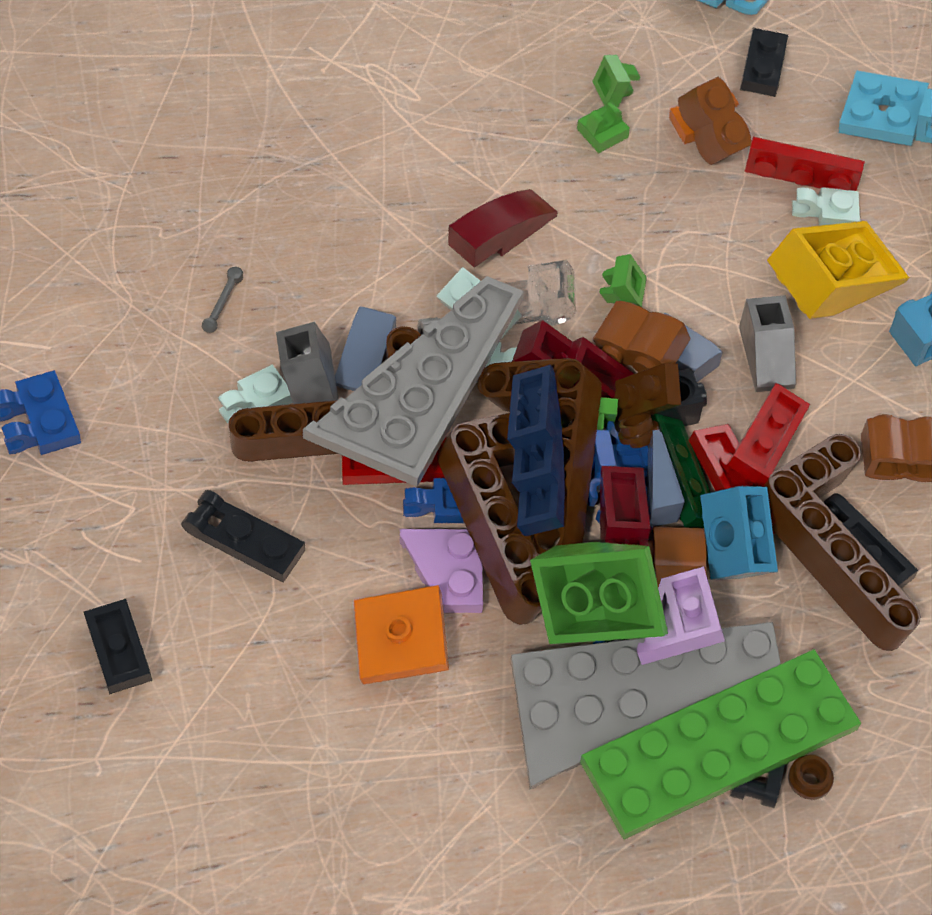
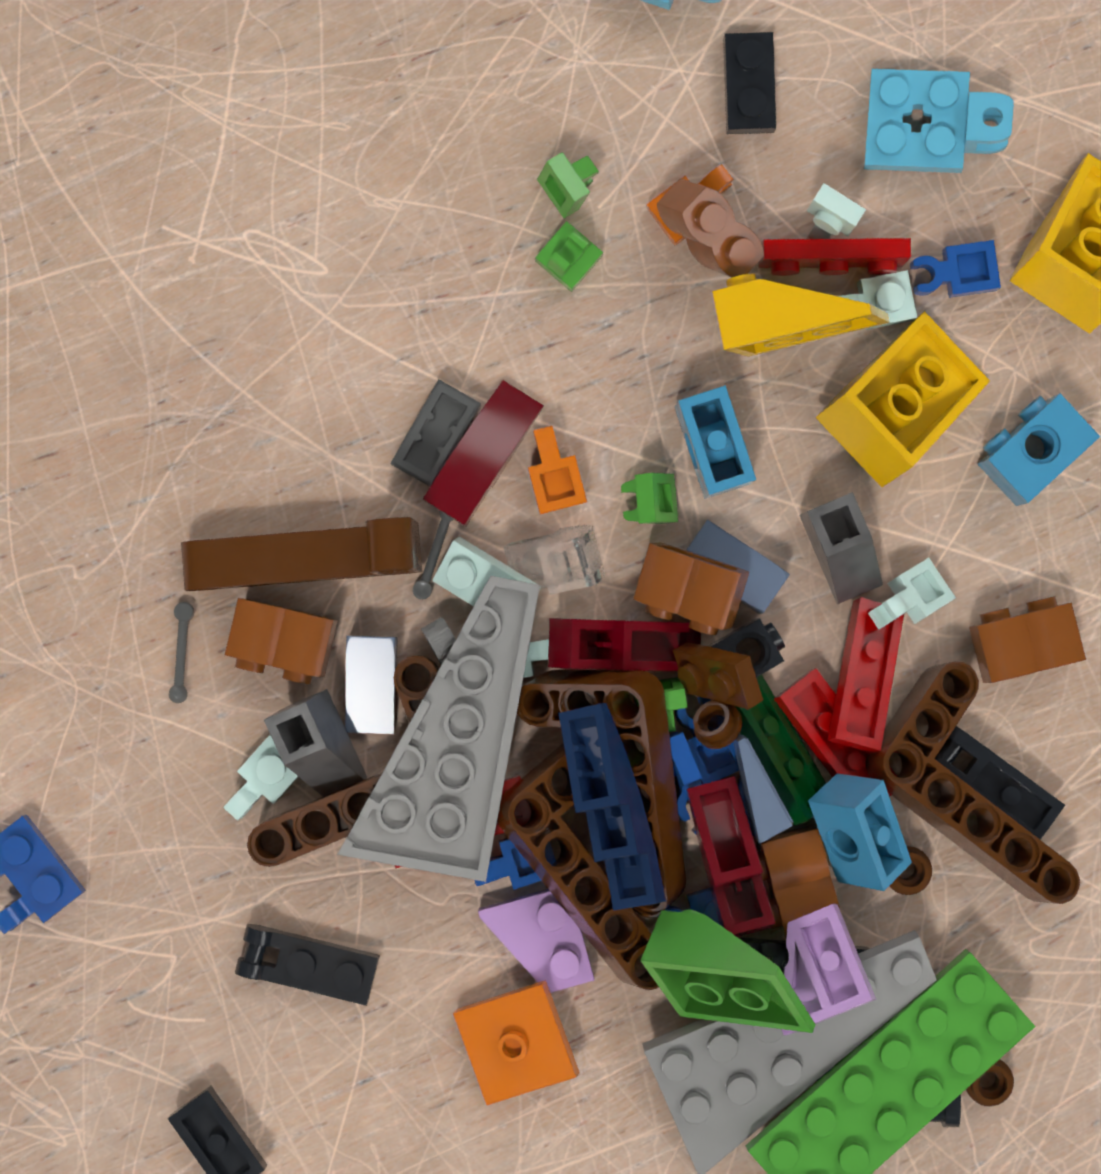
camera: 15 degrees left, 30 degrees up
none -> reddish brown beam [181,517,422,591]
none -> dark orange brick [225,598,338,685]
none -> dark grey plate [390,379,481,487]
none -> dark grey hinge [412,511,454,600]
none -> orange plate [528,426,587,514]
none -> dark azure brick [674,385,756,499]
none -> yellow slope [712,274,890,357]
none -> light aqua plate [807,183,866,239]
none -> light aqua plate [868,558,956,629]
none -> reddish brown plate [889,846,932,895]
none -> blue plate [910,240,1001,298]

